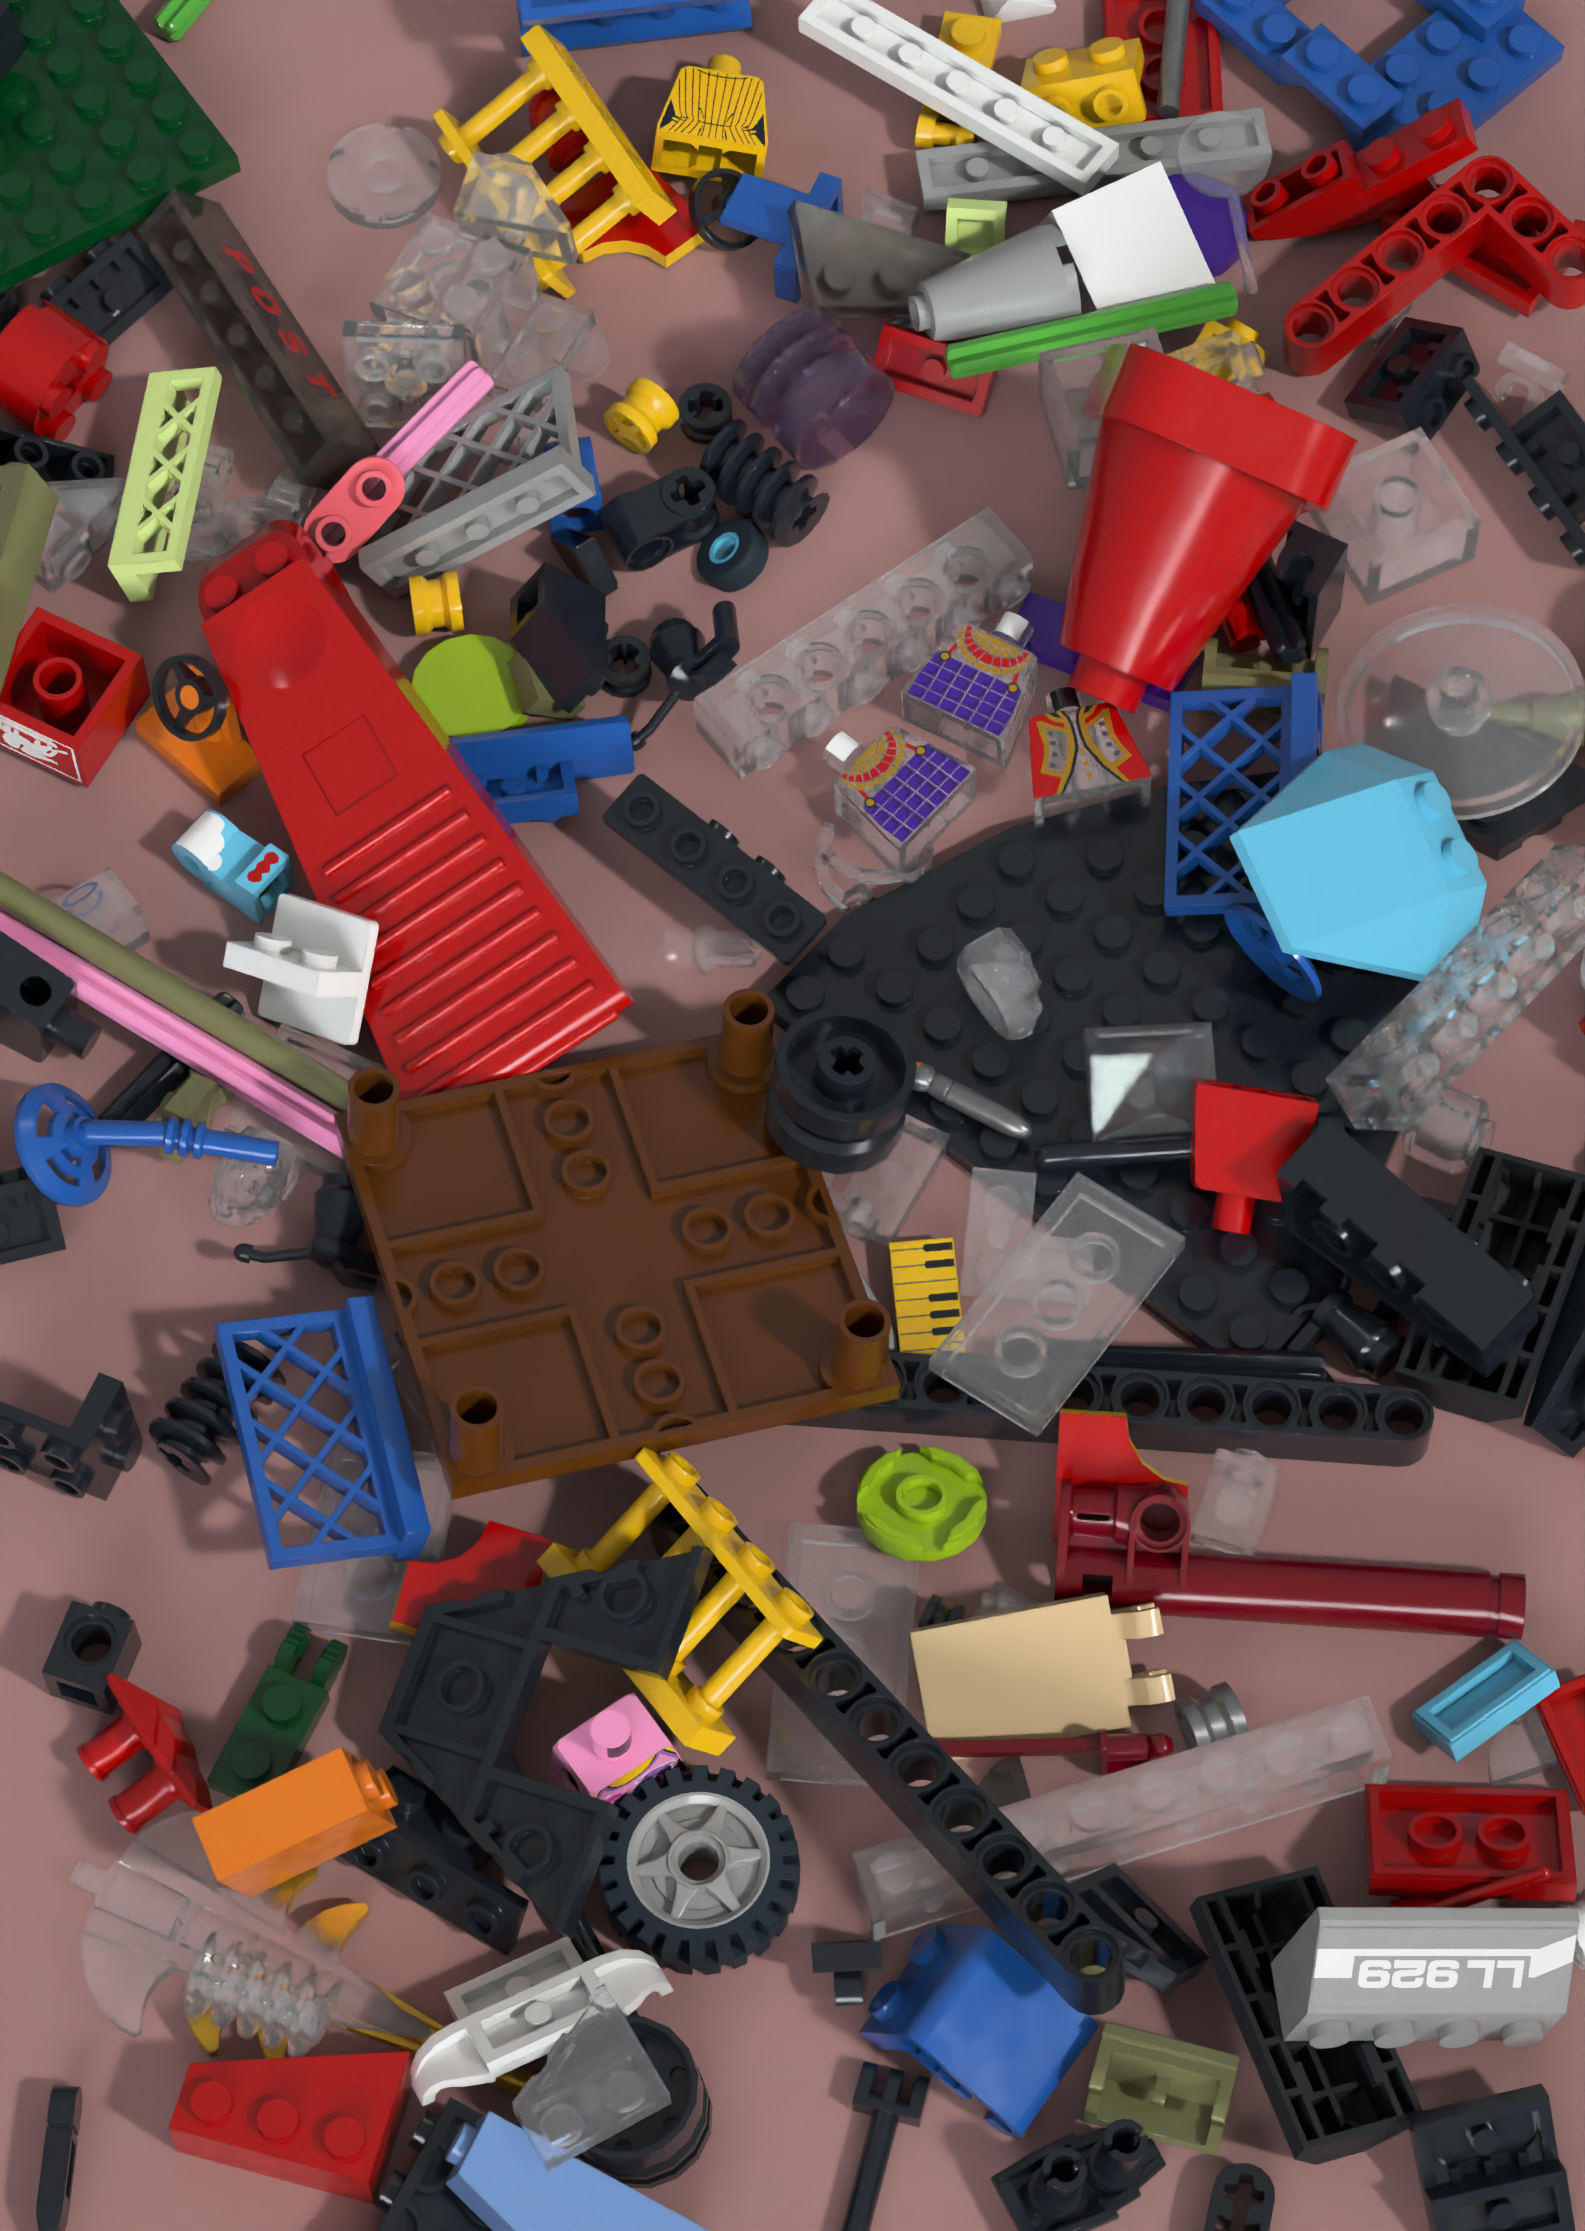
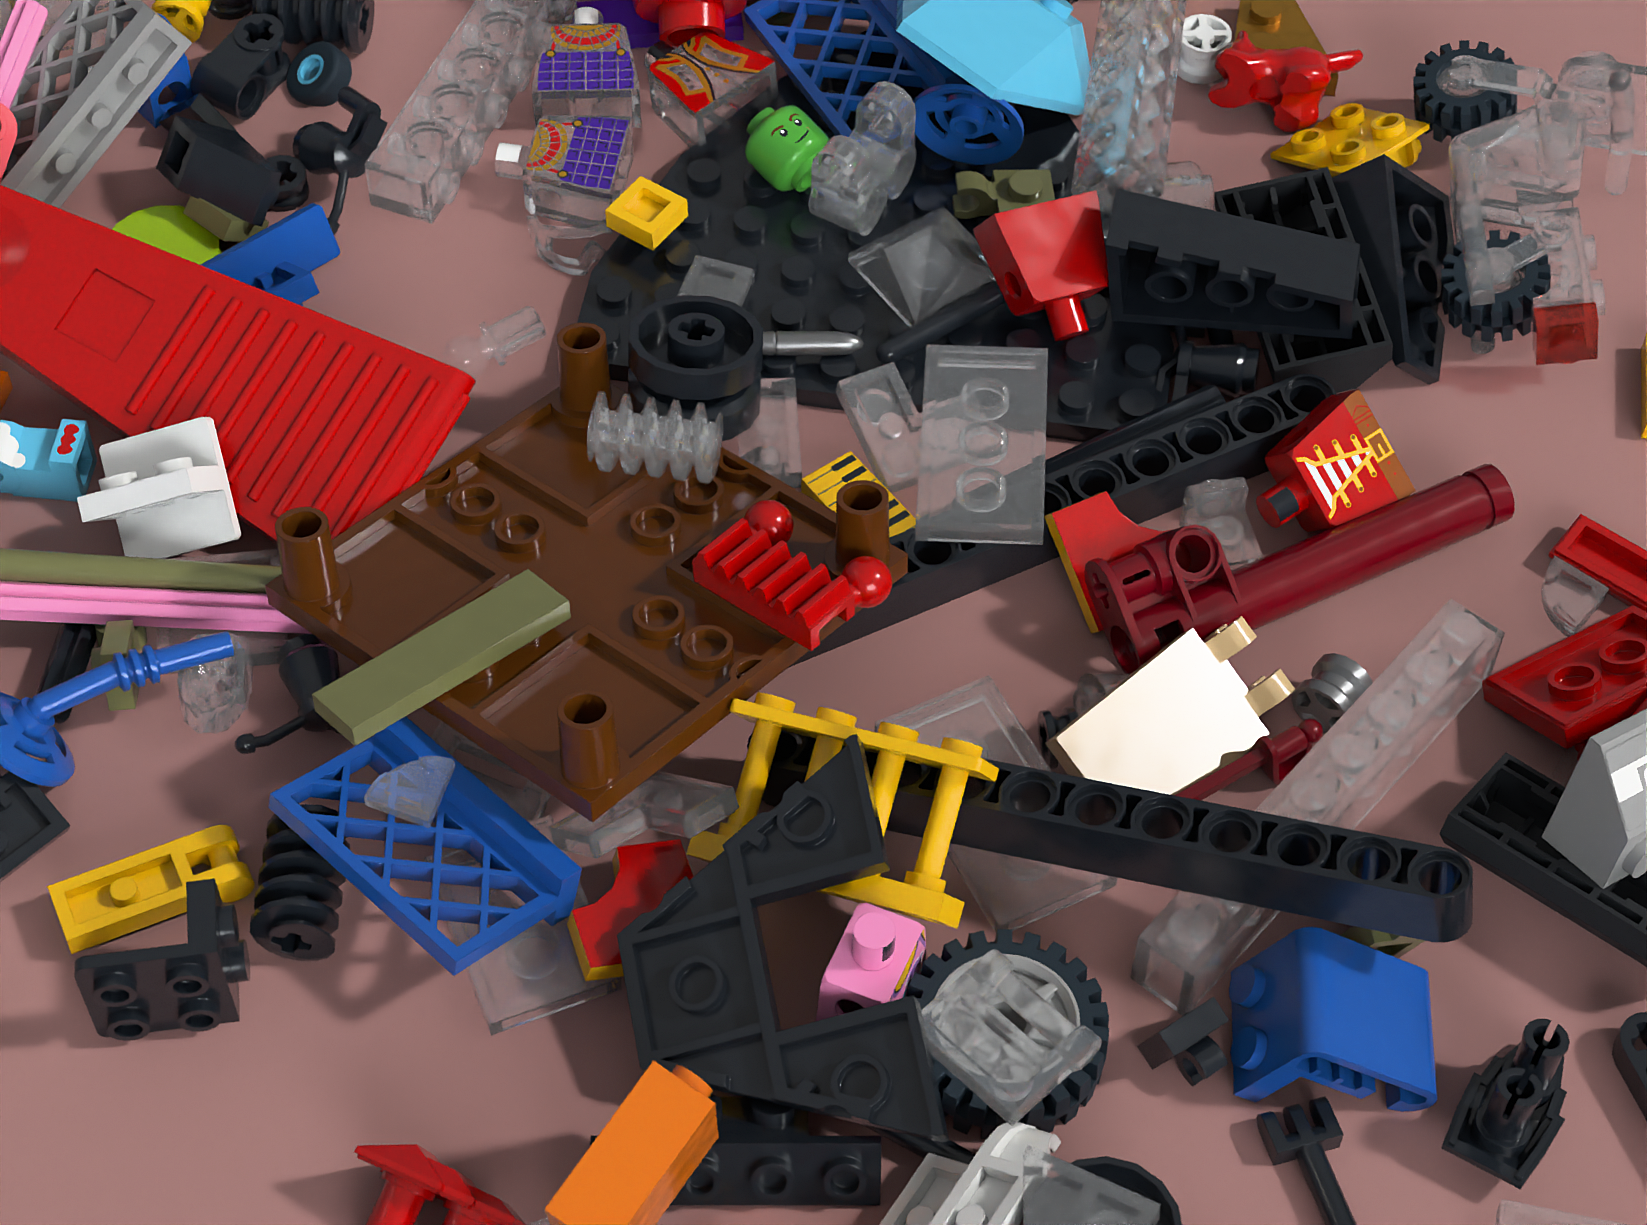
camera: 35 degrees left, 10 degrees down
black brick [42,1601,142,1715] -> none
dark green hinge [207,1622,348,1798] -> none
yellow wheel [408,570,465,637] -> none
black bracket [602,774,827,966] -> none
lime tile [856,1446,987,1562] -> none
clear rock [957,927,1043,1040] -> none
olive hinge [1082,2022,1241,2156] -> none
medium azure tile [1411,1639,1561,1762] -> none
none -> yellow plate [47,825,255,954]
none -> olive tile [312,569,571,746]
none -> clear tile [364,756,455,828]
none -> clear tile [549,771,739,858]
none -> clear piece [587,391,723,484]
none -> yellow plate [605,176,688,251]
none -> clear tile [677,255,752,307]
none -> red gear [692,500,892,651]
none -> bright green head [745,105,830,192]
none -> clear piece [808,81,916,236]
none -> clear plate [921,949,1102,1126]
none -> olive plate [952,170,1055,219]
none -> torso [1256,389,1416,532]

